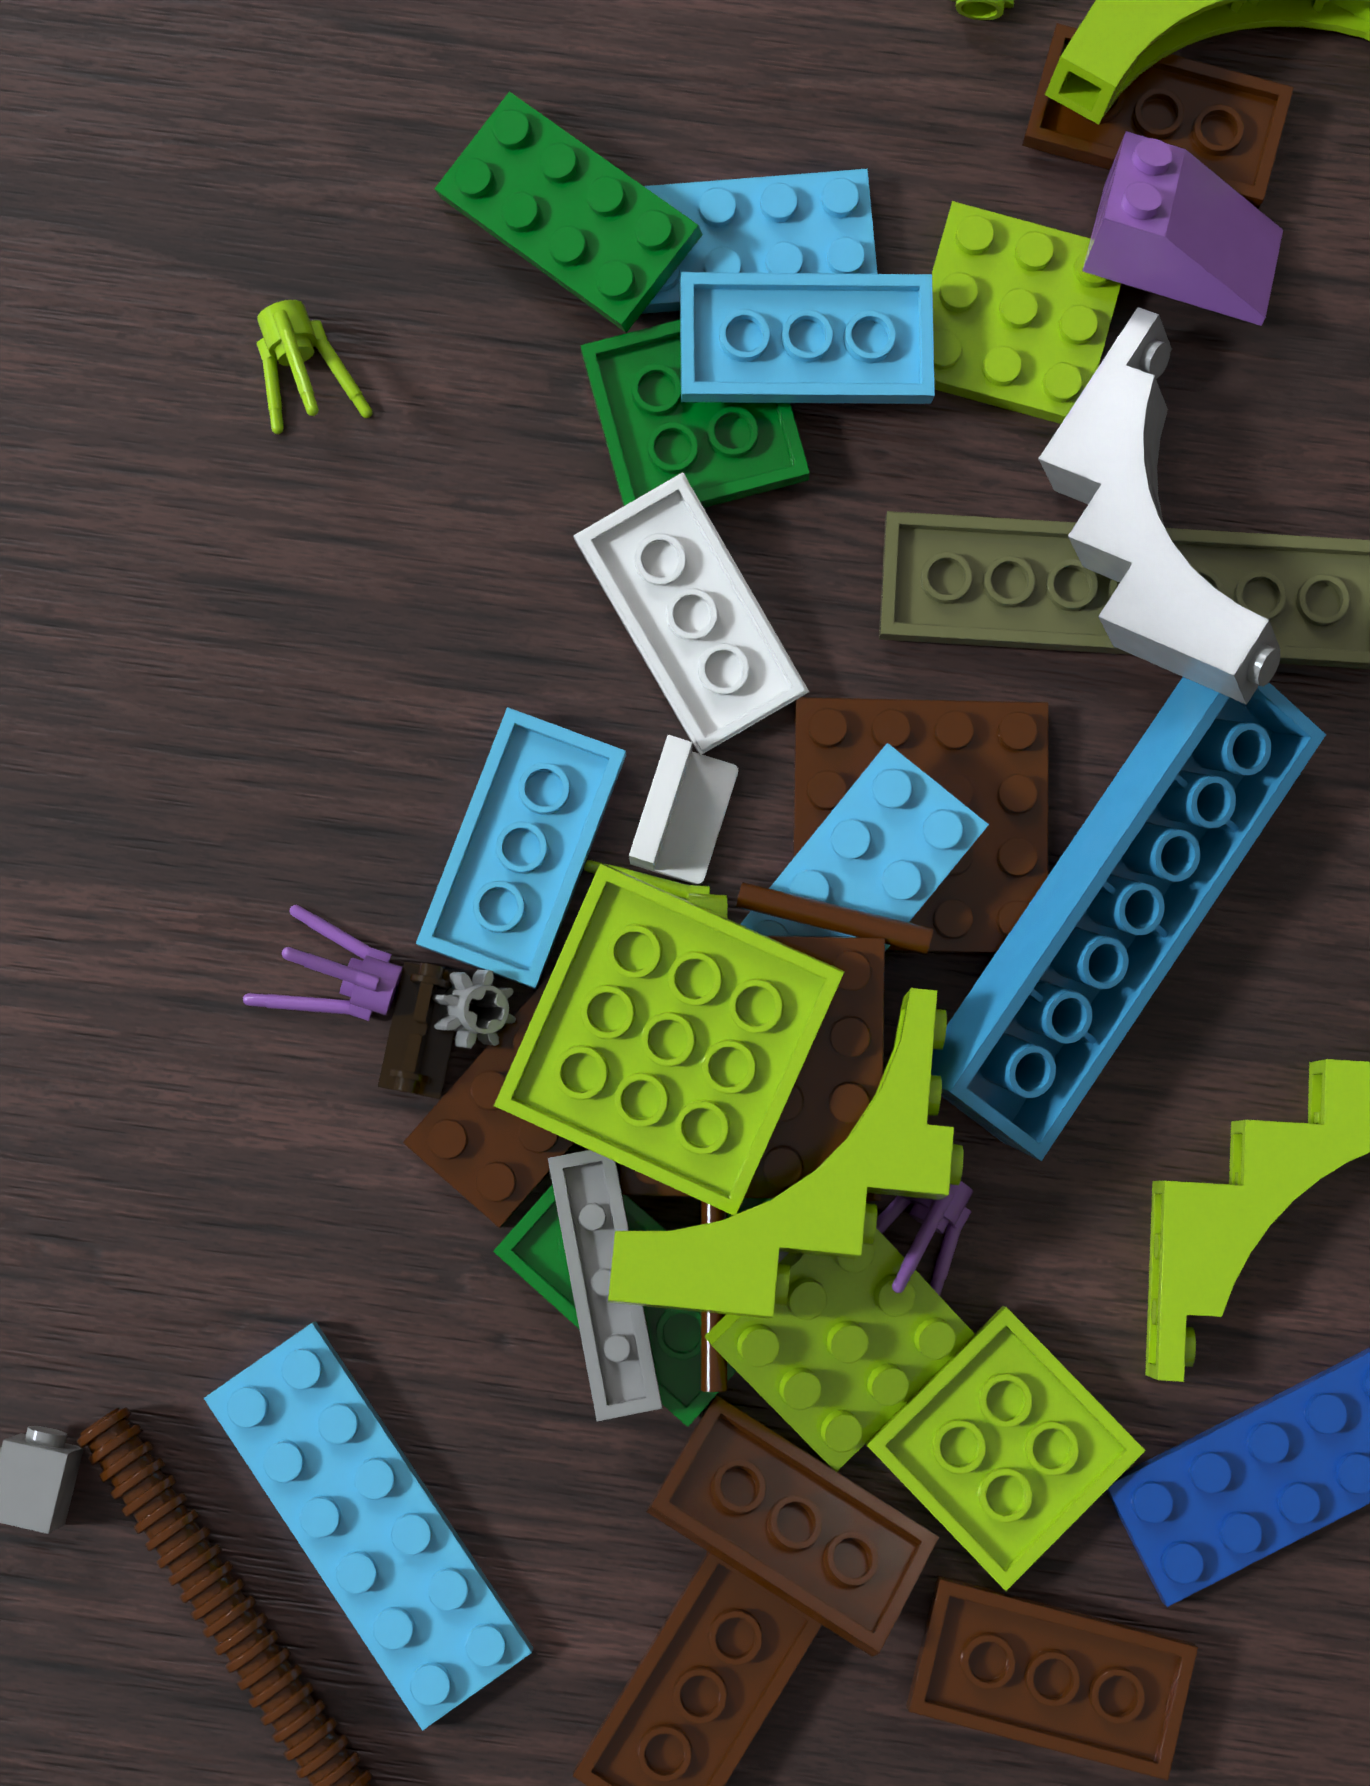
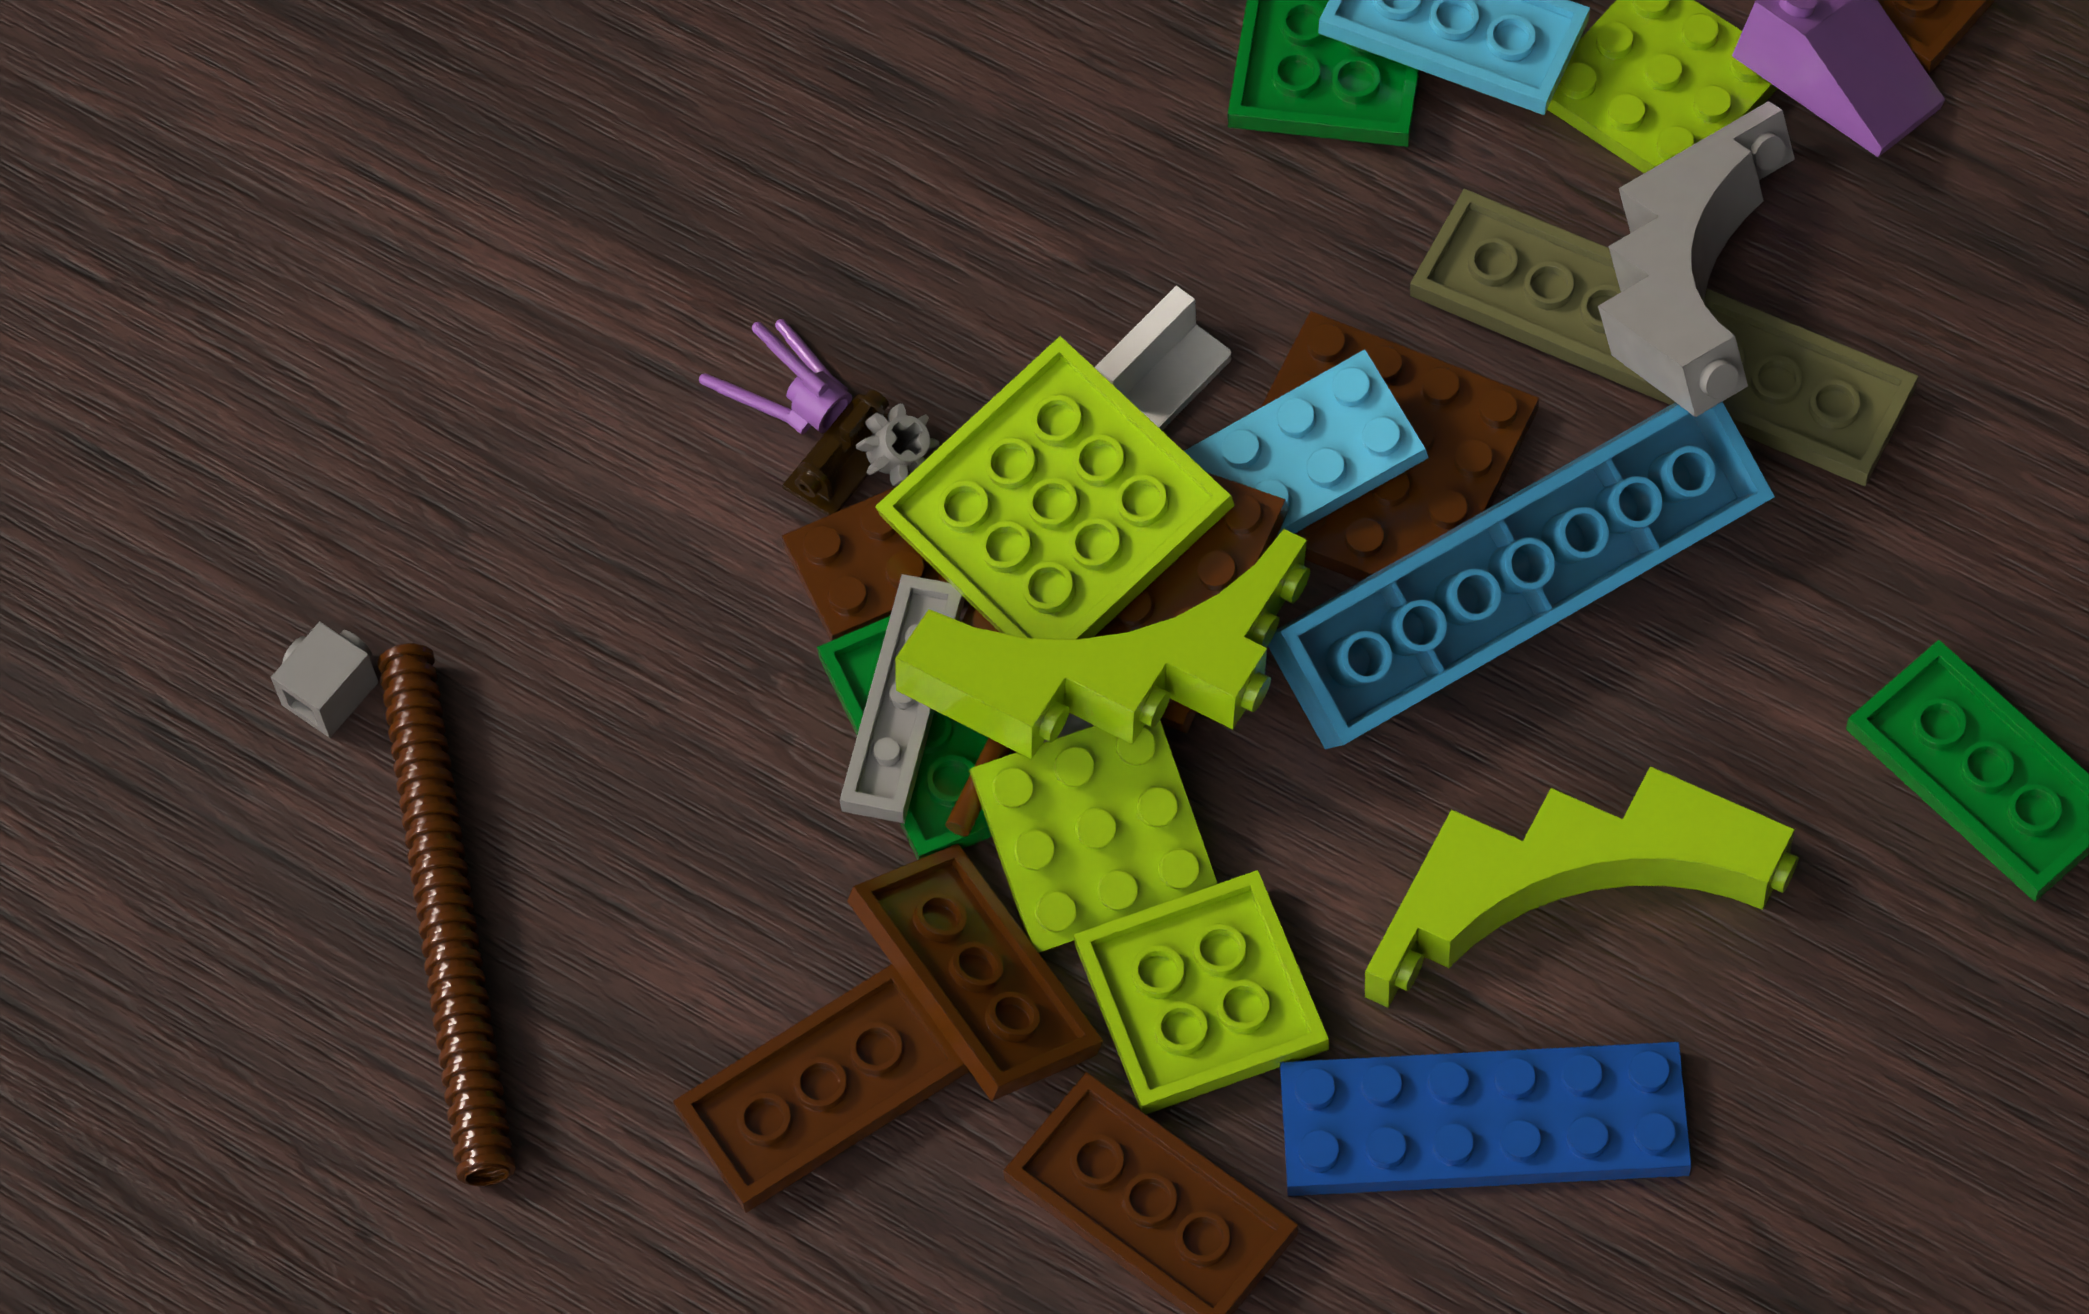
camera: 30 degrees right, 20 degrees down
medium azure plate [204,1321,533,1731] -> none
medium azure plate [416,707,626,990] -> none
white tile [573,472,809,755] -> none
reddish brown bar [736,882,933,954] -> none
medium lavender plant [876,1181,973,1296] -> none

